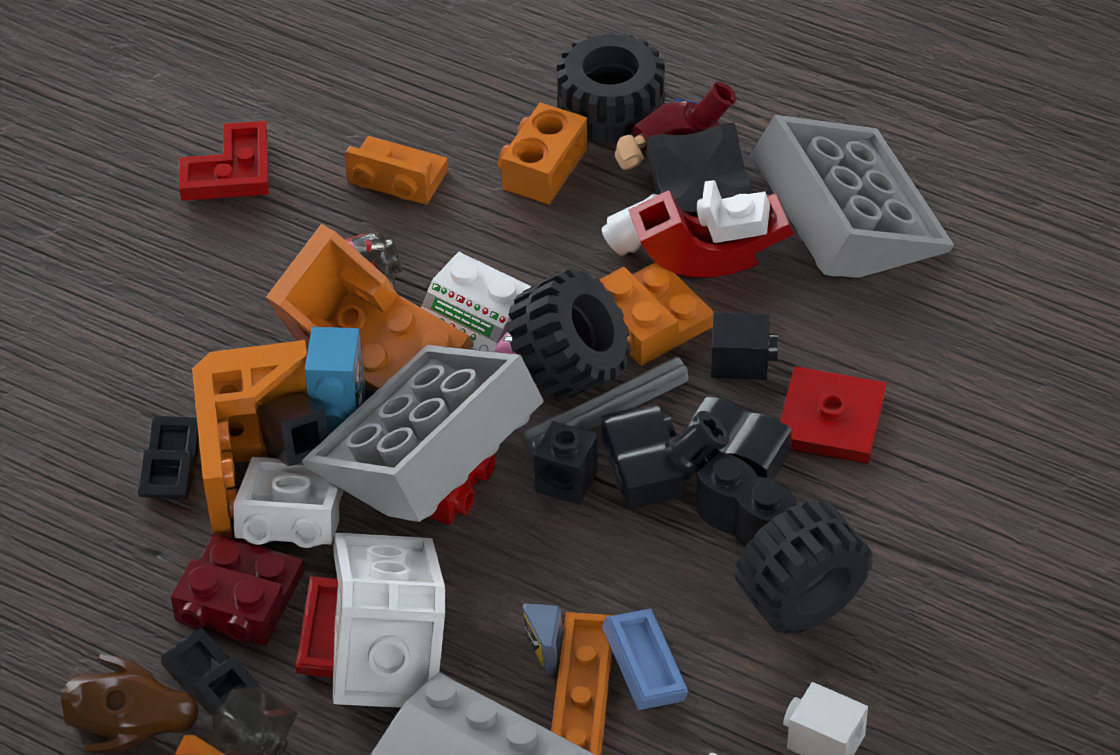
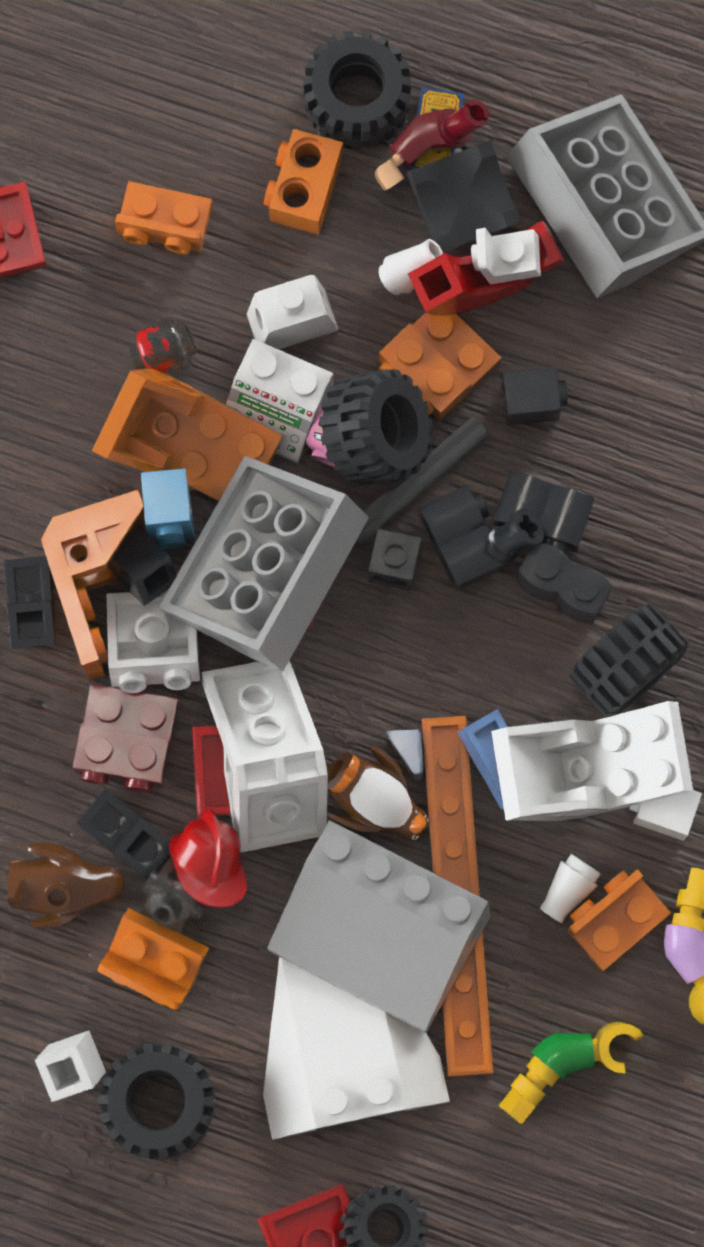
camera: 10 degrees left, 30 degrees up
red plate [780,366,887,464] -> none
none -> red piece [169,810,247,908]
none -> white torso [247,275,338,349]
none -> animal [326,746,429,841]
none -> white bracket [492,701,693,821]

